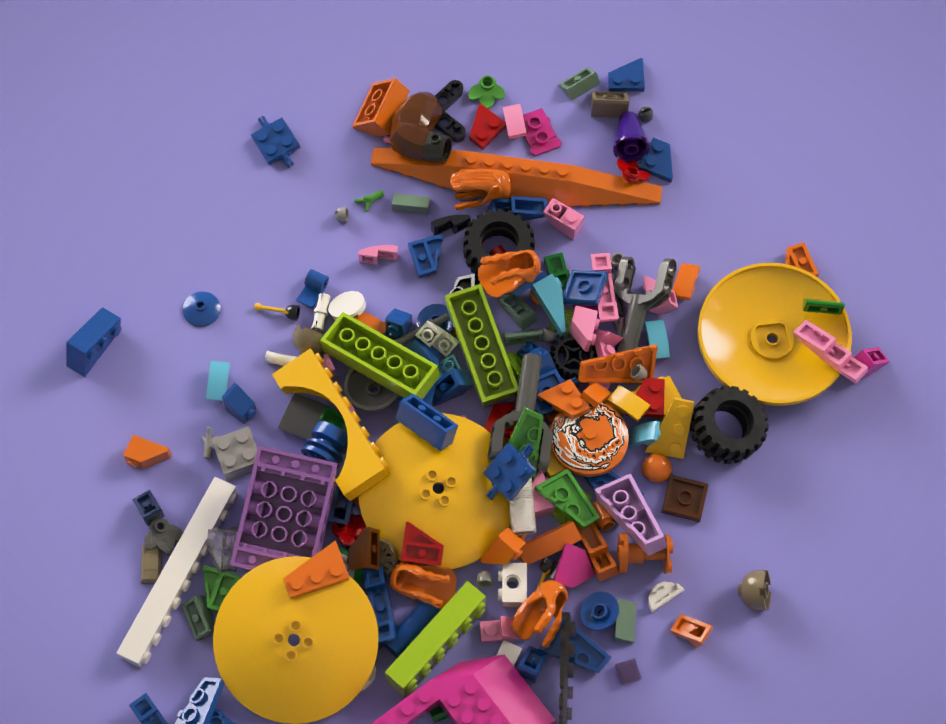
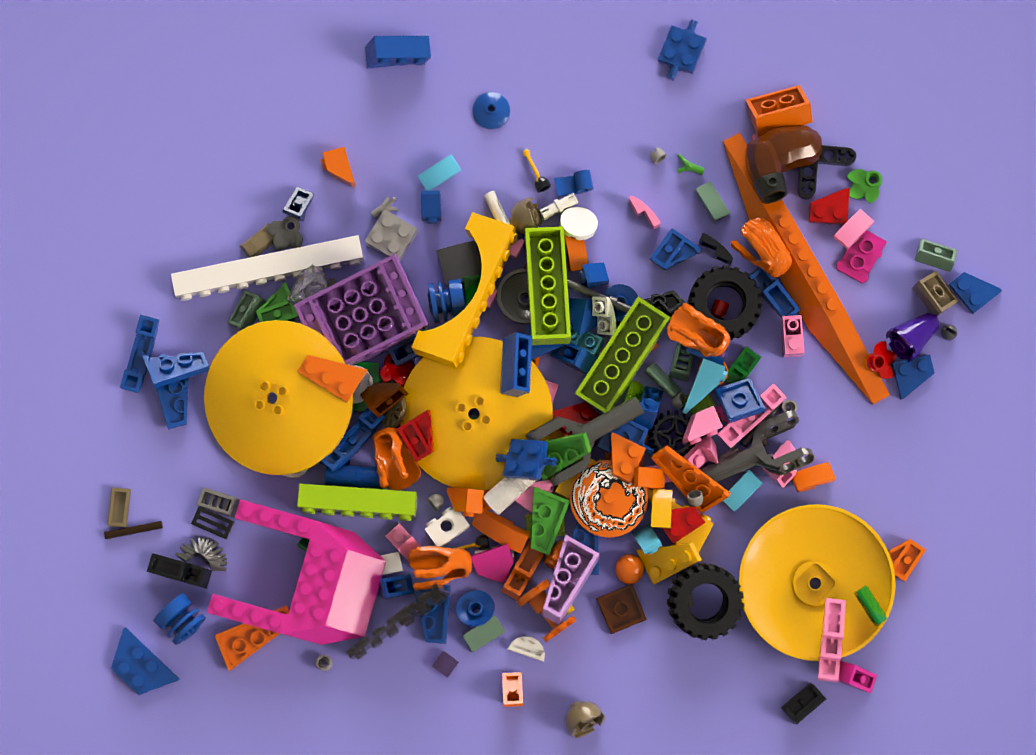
camera: 55 degrees right, 15 degrees up
none -> black hinge [781,683,826,724]

